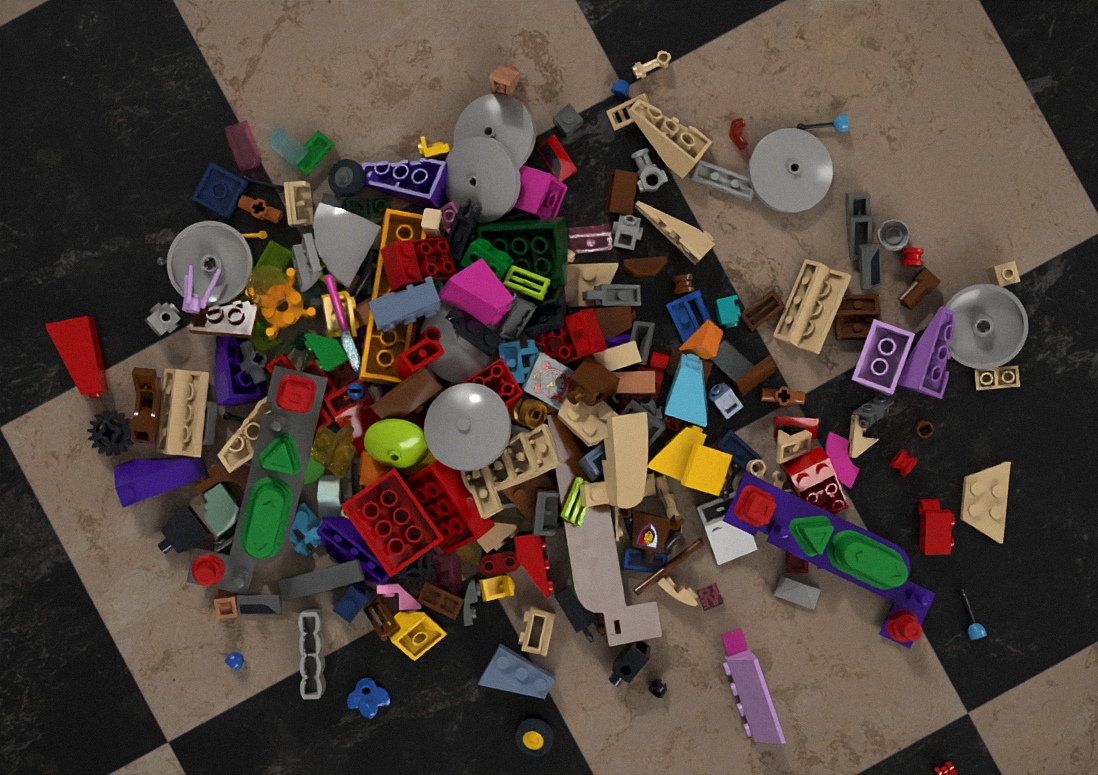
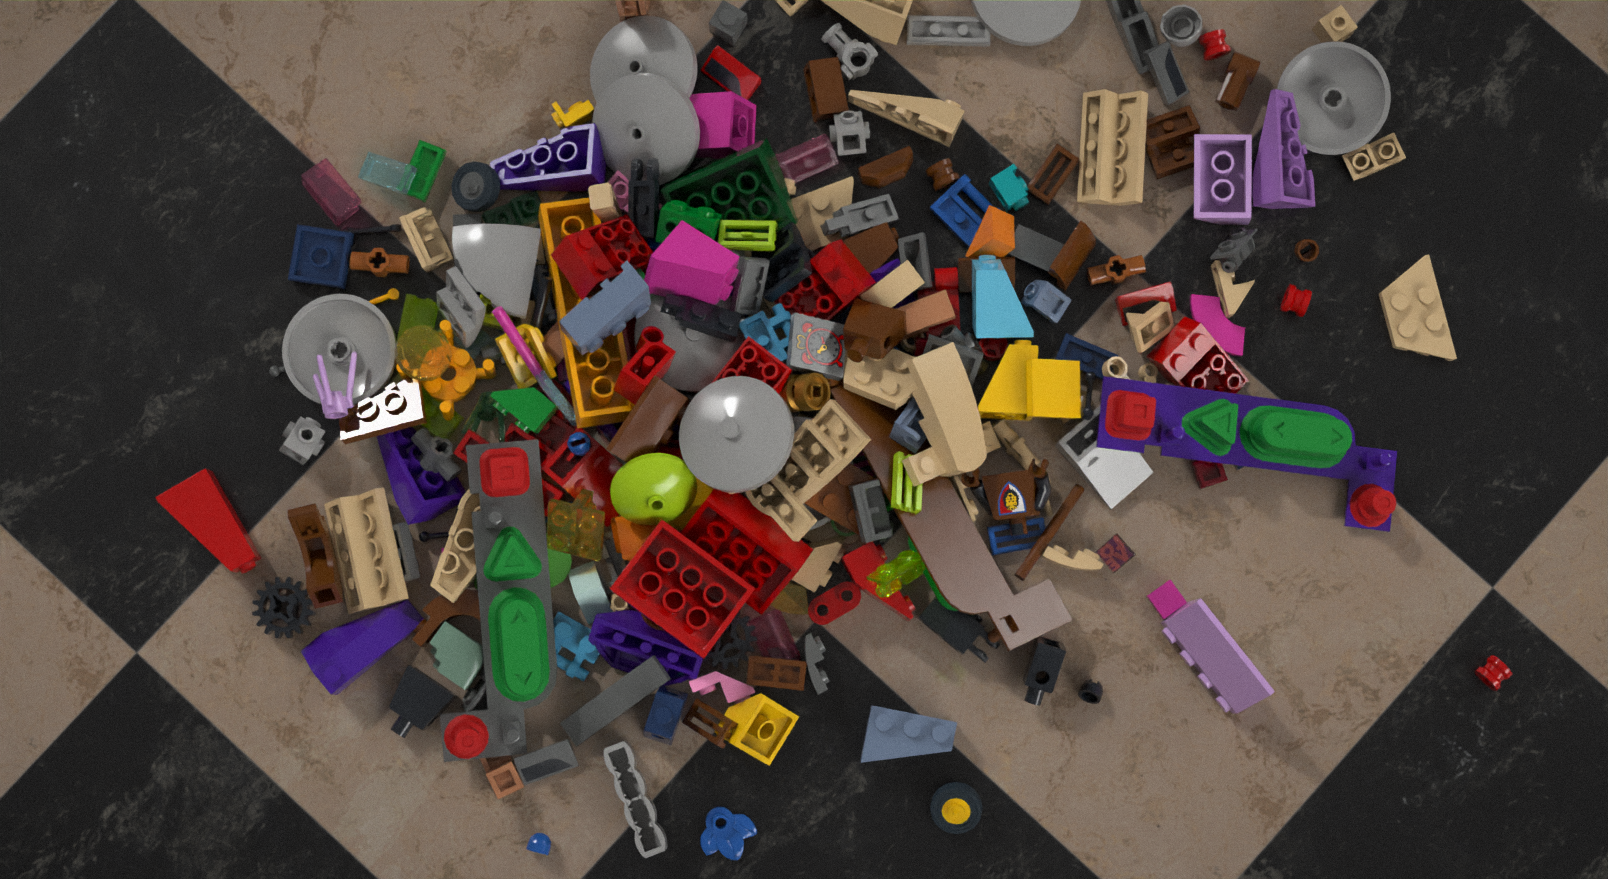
camera: 20 degrees left, 5 degrees down
yellow bracket [479,574,515,601] -> none
tan window [518,606,556,656] -> none
light grey slope [773,575,821,610] -> none
red hinge [918,499,955,555] -> none
hinge [959,588,987,640] -> none
none -> clear neon green hinge [867,550,925,598]

